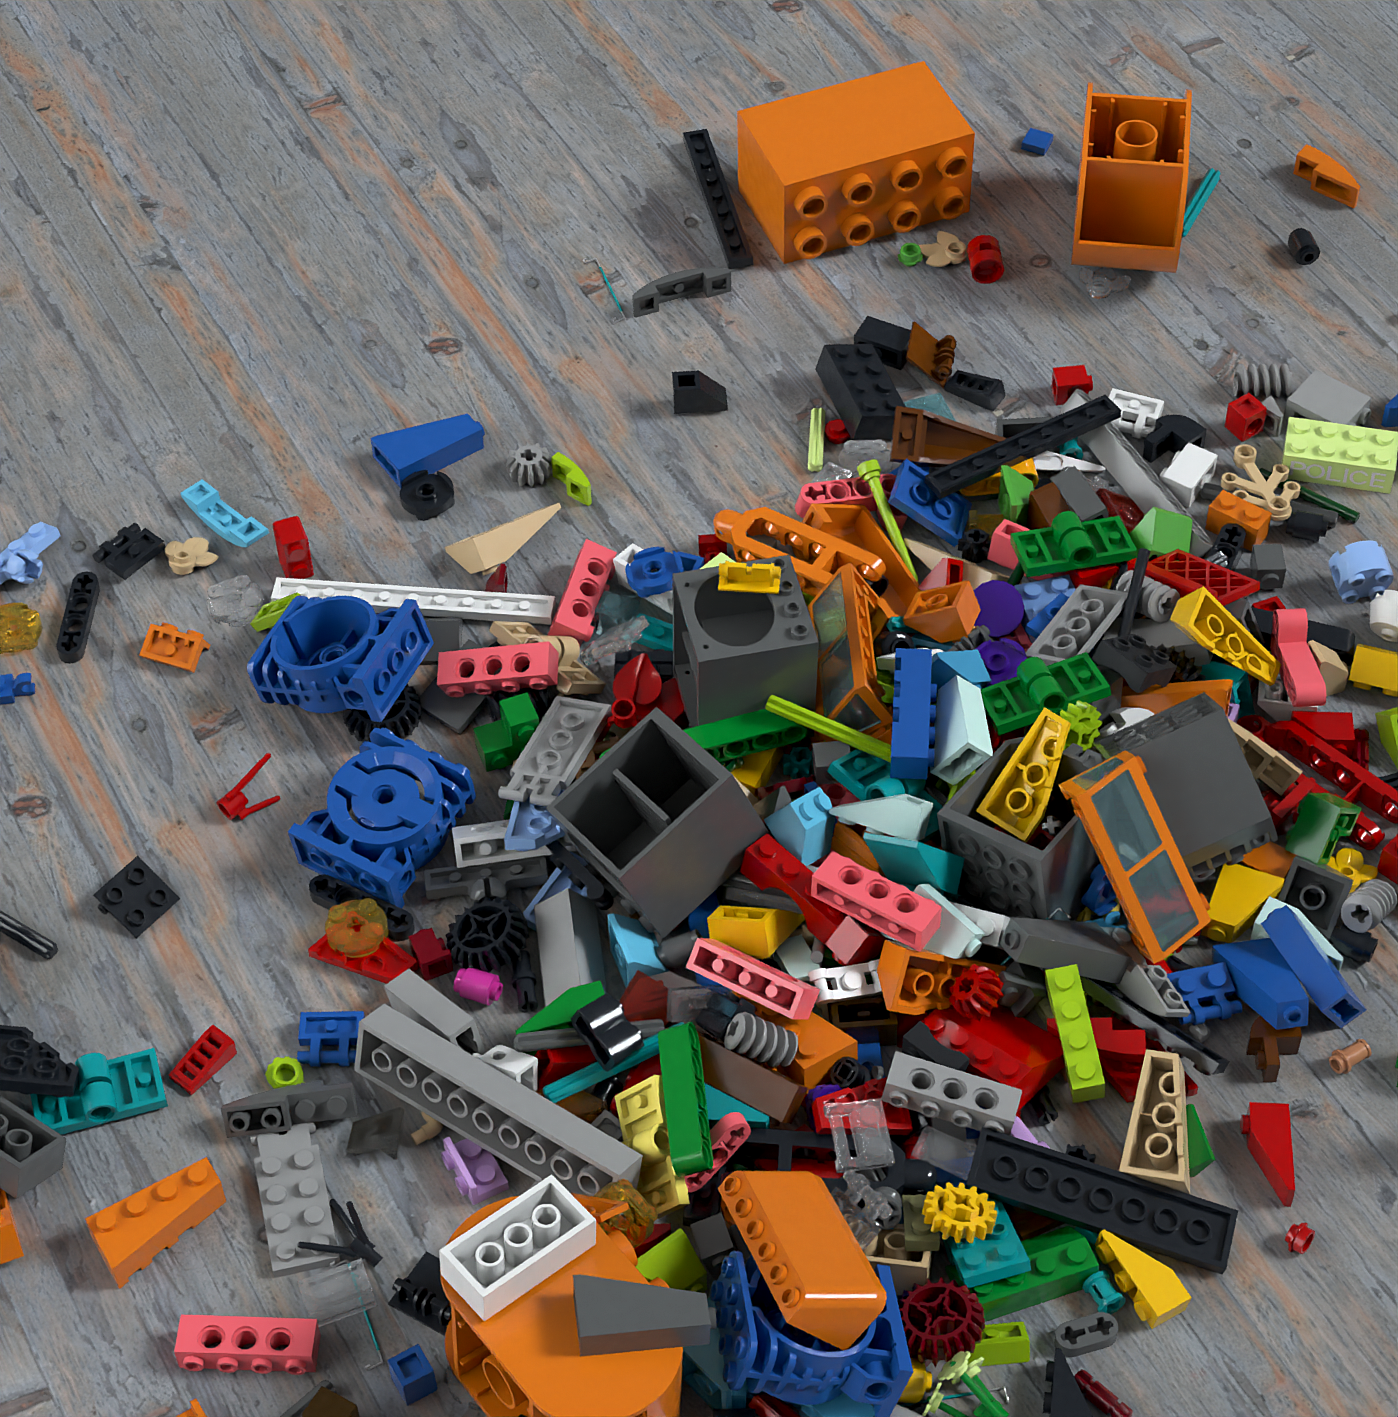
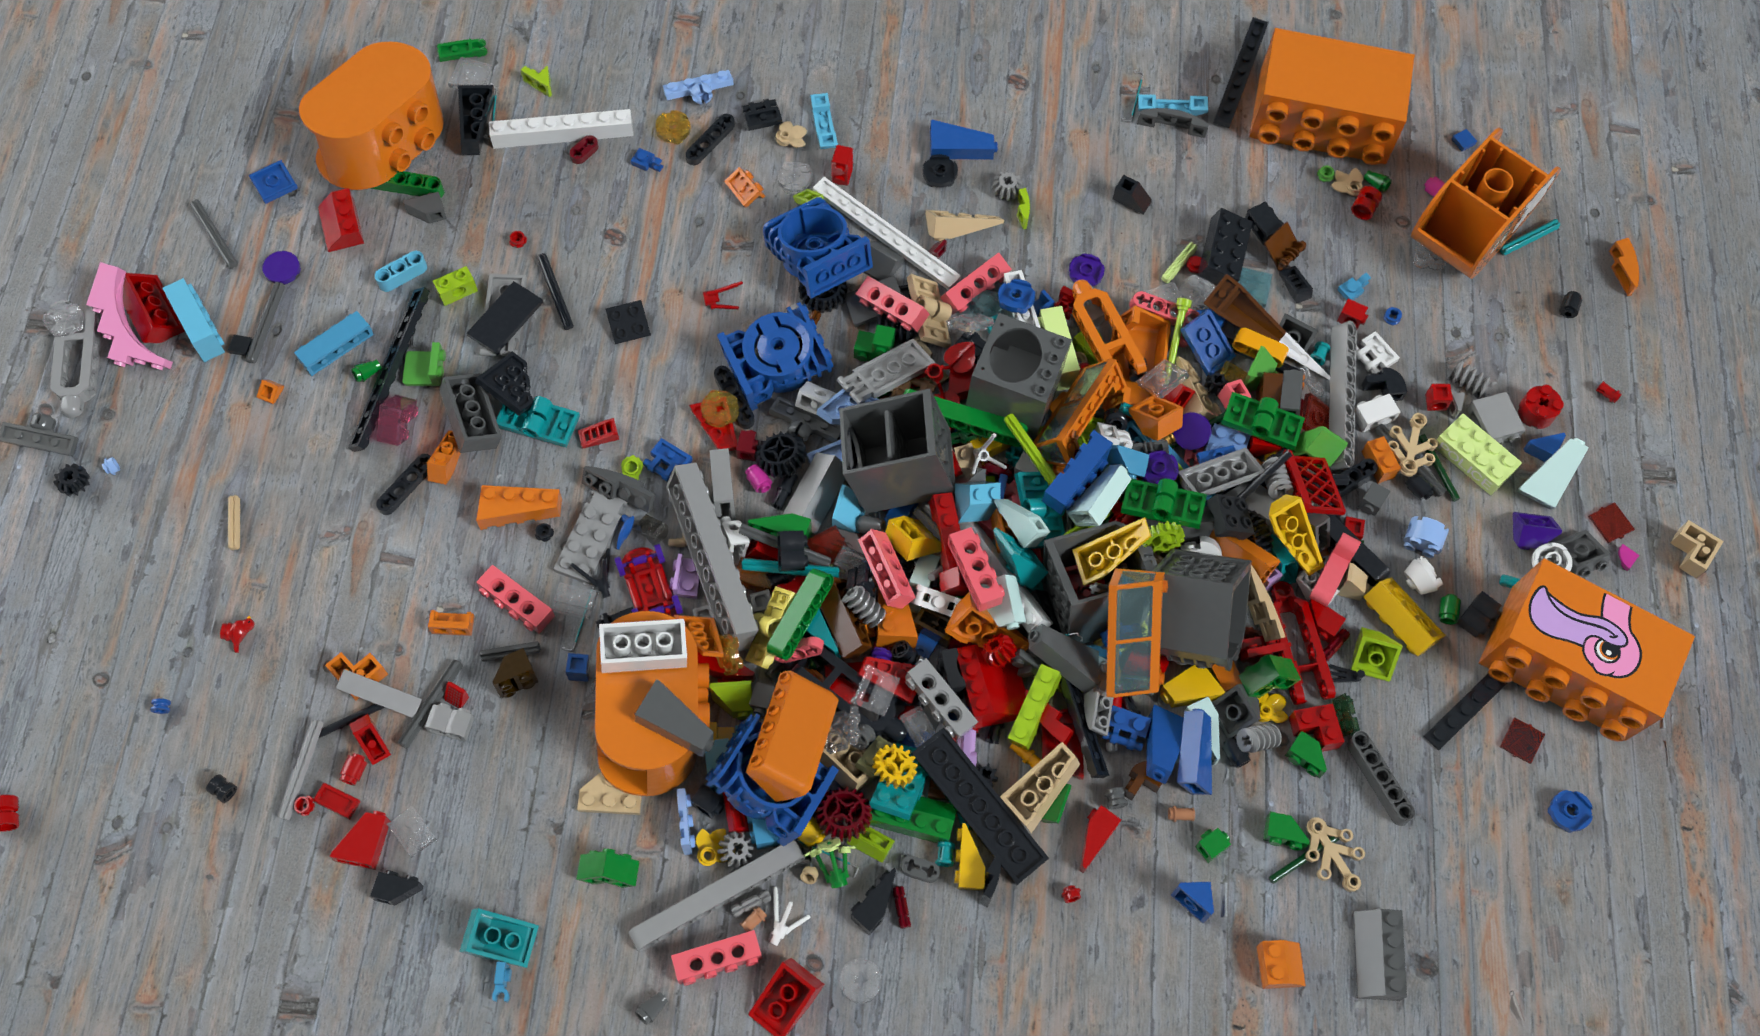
camera: 30 degrees right, 15 degrees up
yellow hinge [718,560,781,594] -> none
black tile [924,395,1121,499] -> none
none -> black plate [535,523,554,542]
none -> red piece [614,544,683,617]
none -> blue bar [616,514,634,550]
none -> white plant [971,433,1007,475]
none -> black slope [980,854,1001,907]
none -> light orange pin [1009,743,1041,768]
none -> dark purple tile [1068,253,1105,287]
none -> dark grey wheel [1104,787,1128,809]
none -> clear plate [1137,359,1189,399]
none -> medium azure slope [1138,94,1208,116]
none -> dark azure plate [1338,273,1371,300]
none -> green cone [1364,170,1392,192]
none -> blue bush [1384,307,1402,325]
none -> dark pink brick [1424,176,1445,197]
none -> red brick [1518,384,1564,429]

